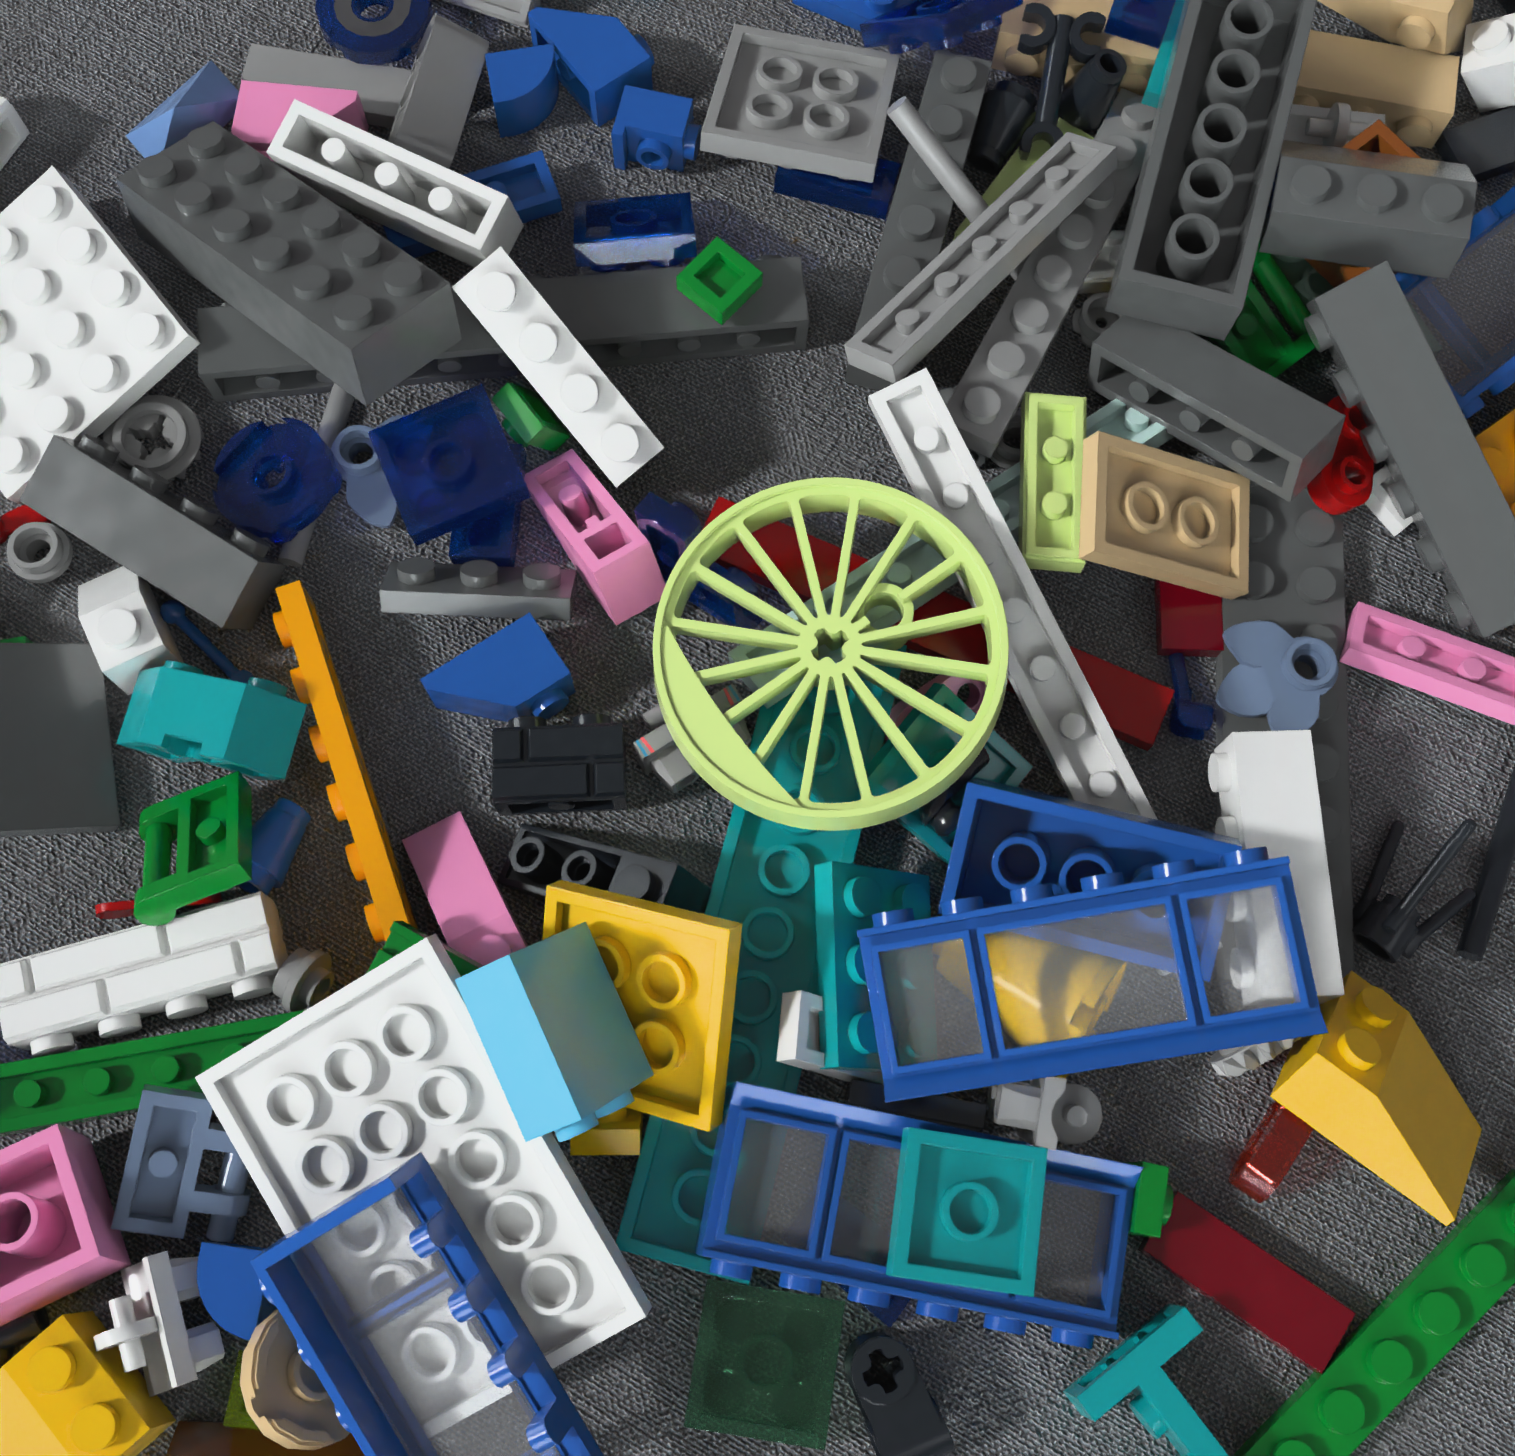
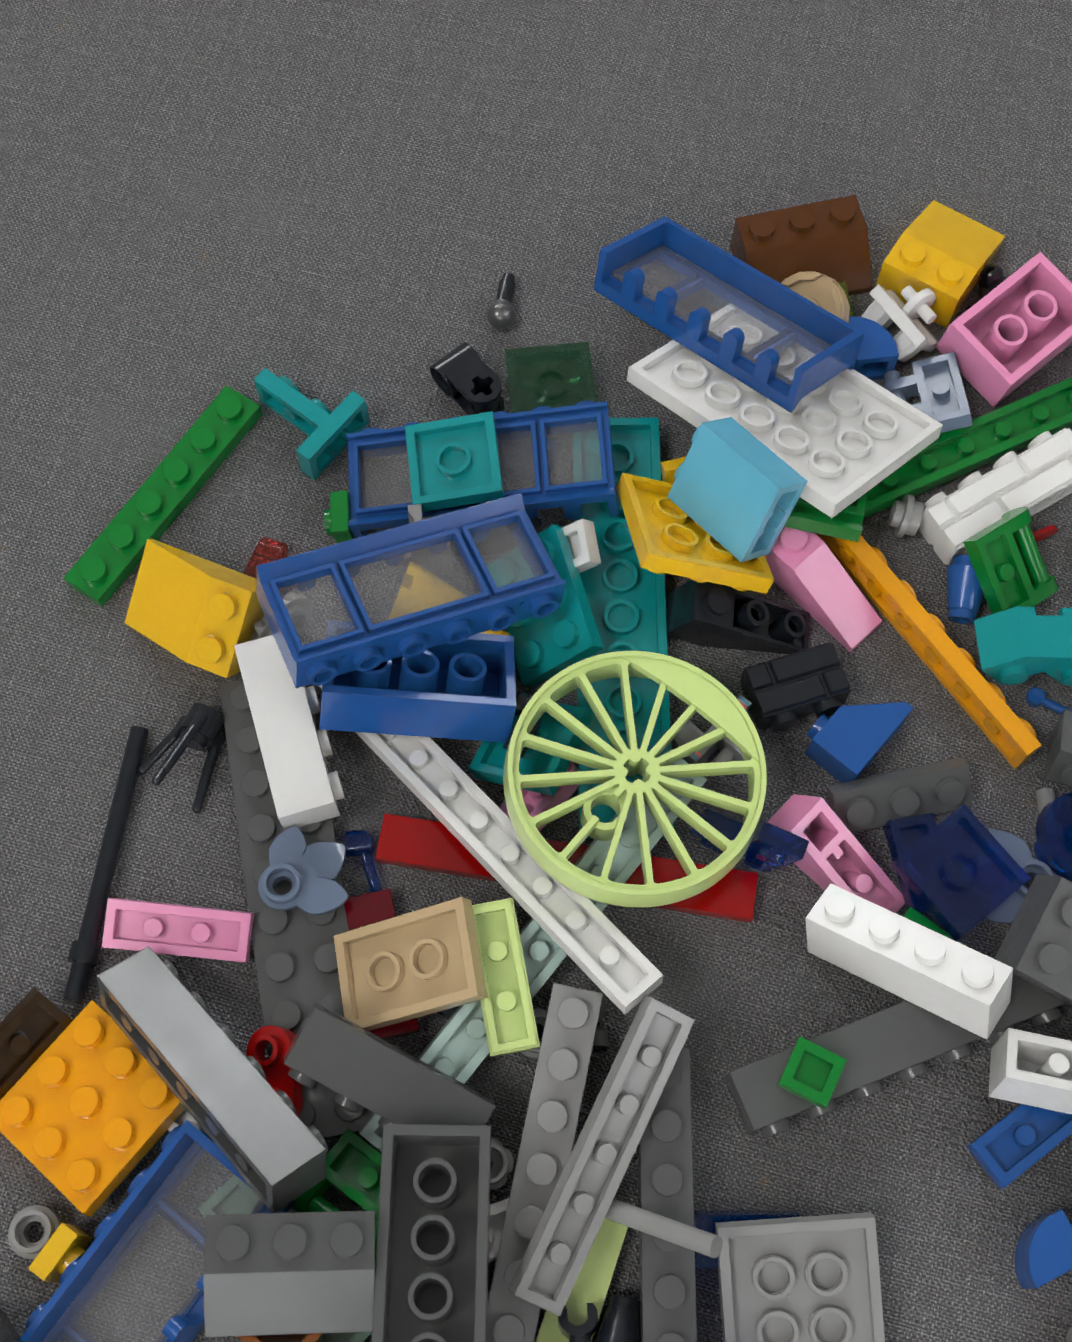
camera: 170 degrees right, 5 degrees down
blue slope [528,7,655,127] -> none
clear blue plate [574,192,697,272] -> none
blue brick [611,85,702,172] -> none
dark red tile [1138,1191,1356,1374] -> none

